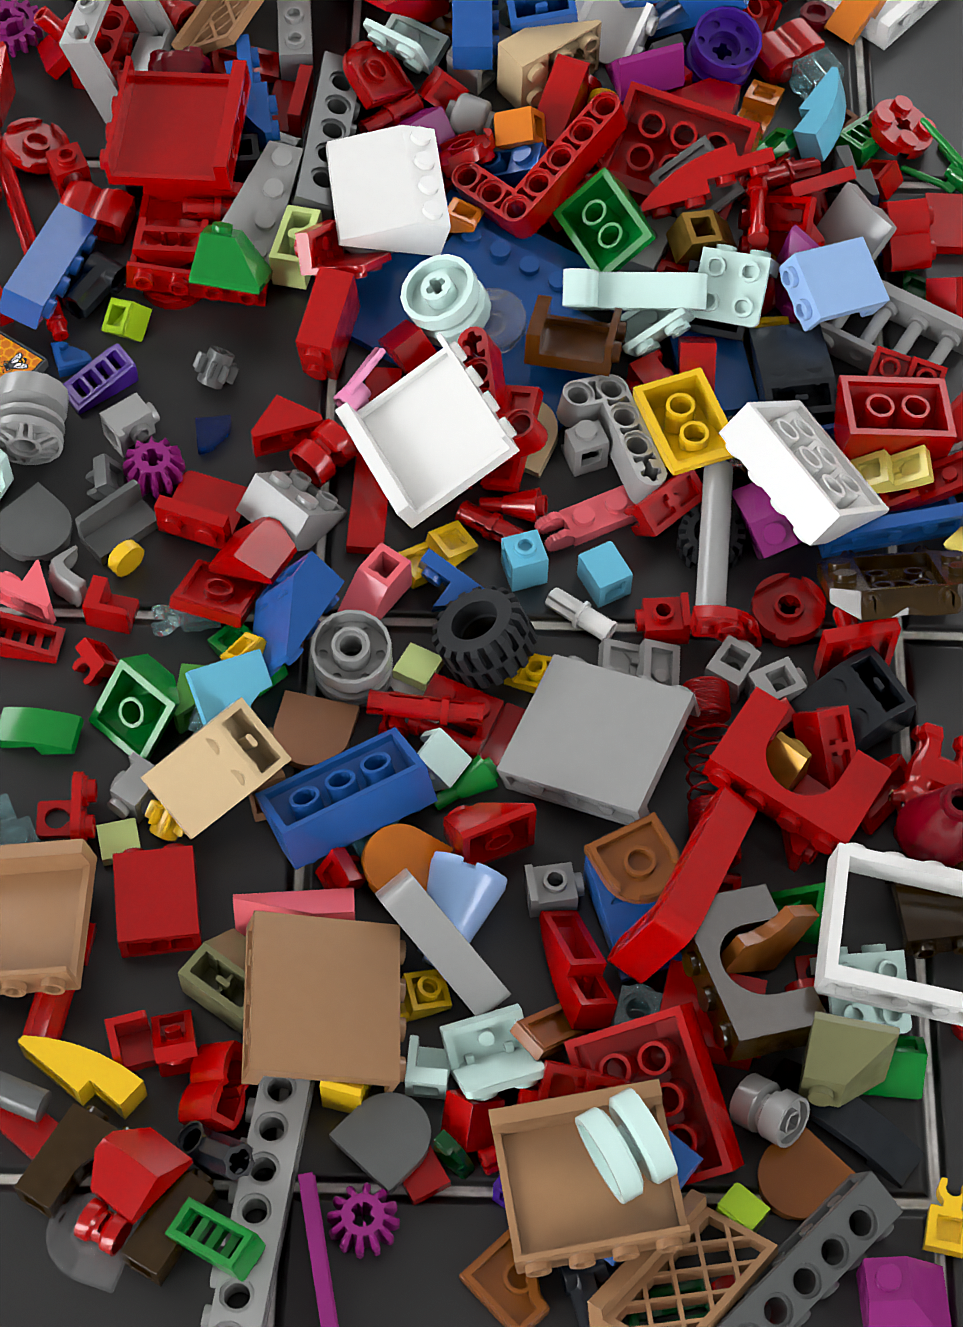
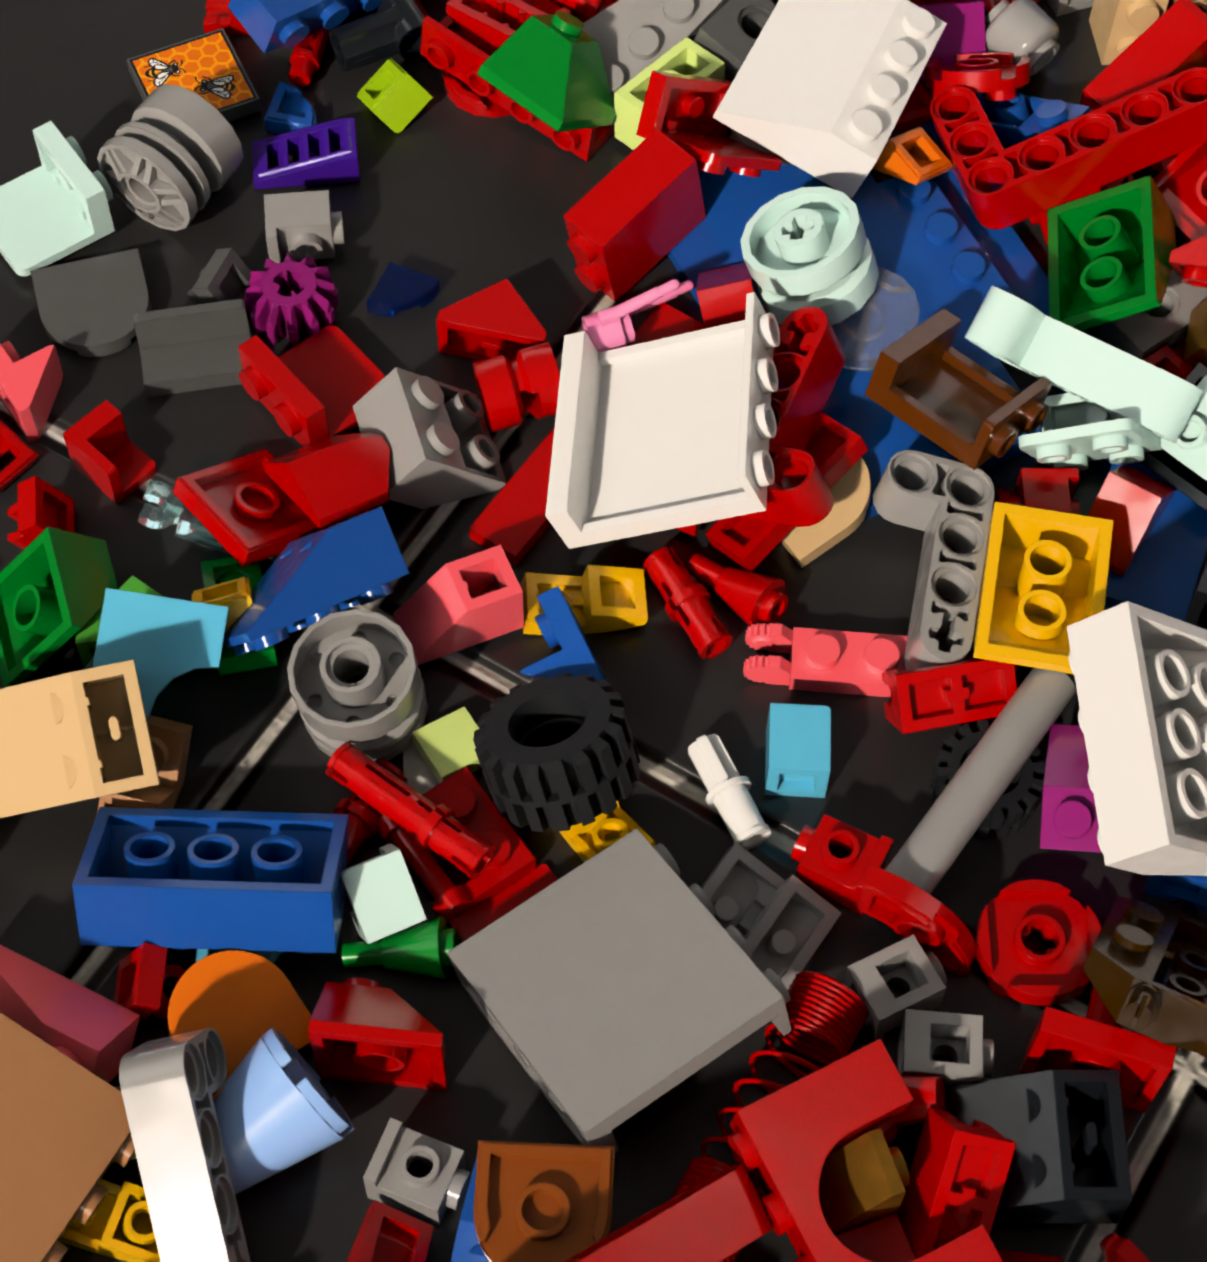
camera: 30 degrees right, 0 degrees up
light grey hair [48,545,88,607] -> none
yellow tile [108,539,144,577] -> none
dark grey gear [193,345,239,389] -> none
nougat tile [273,690,360,771] -> none
orange panel [494,106,547,150] -> none
medium azure brick [501,529,549,592] -> none
light grey brick [561,420,610,477] -> none

